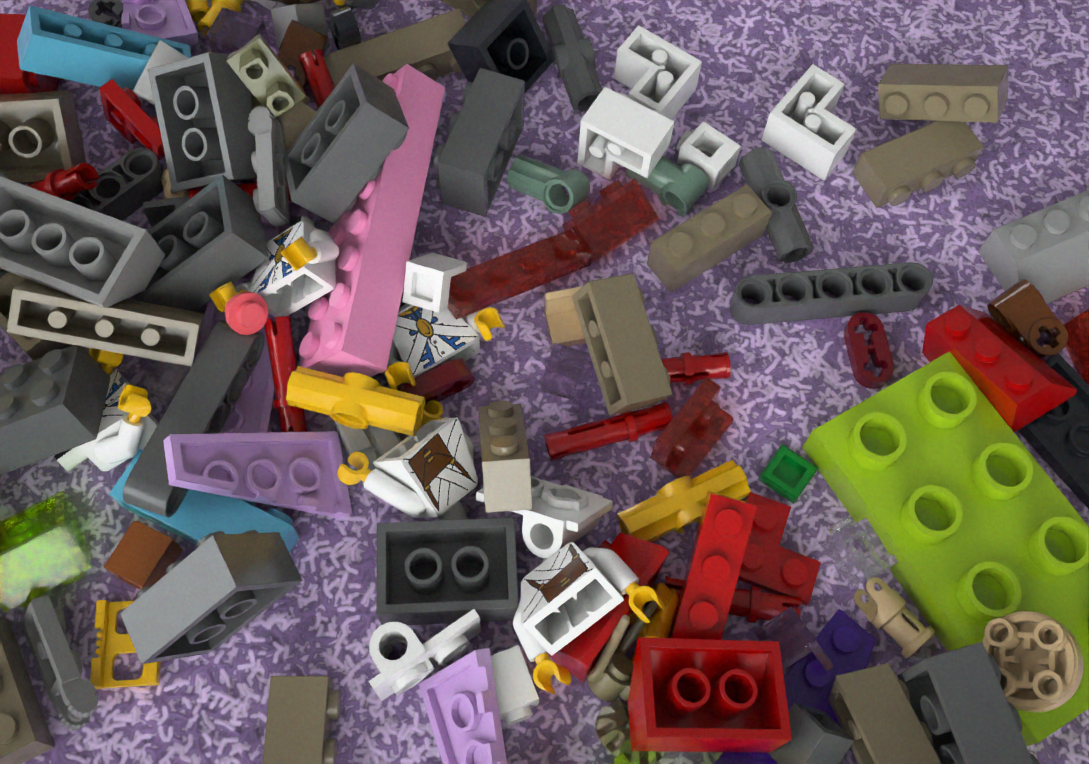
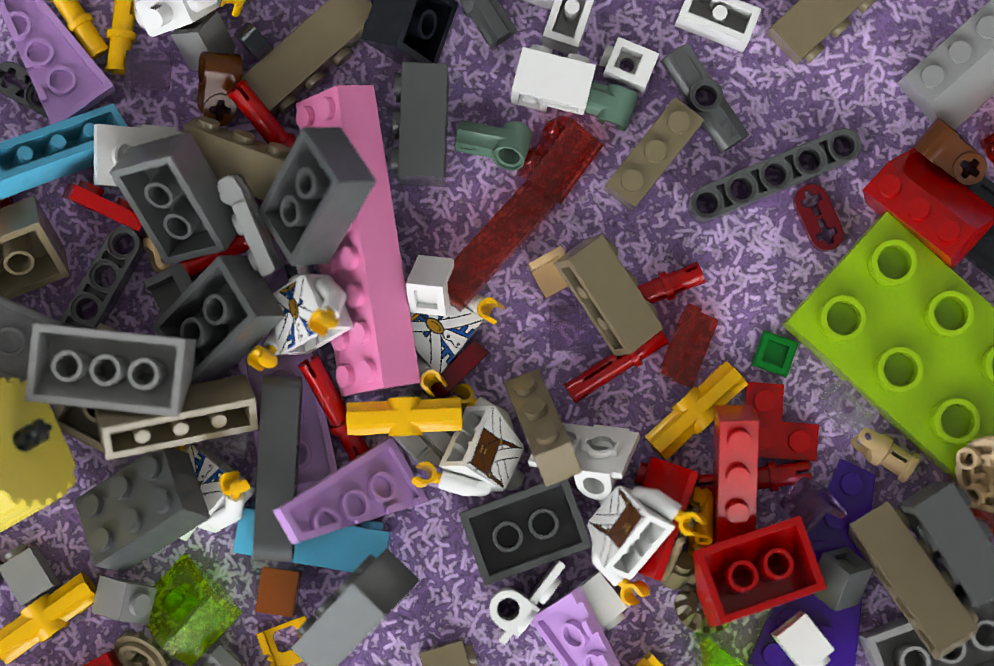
camera: 15 degrees left, 20 degrees up
red pin [26,162,99,201] -> none
coral plate [225,291,268,335] -> none
olive hips [226,33,306,118] -> none

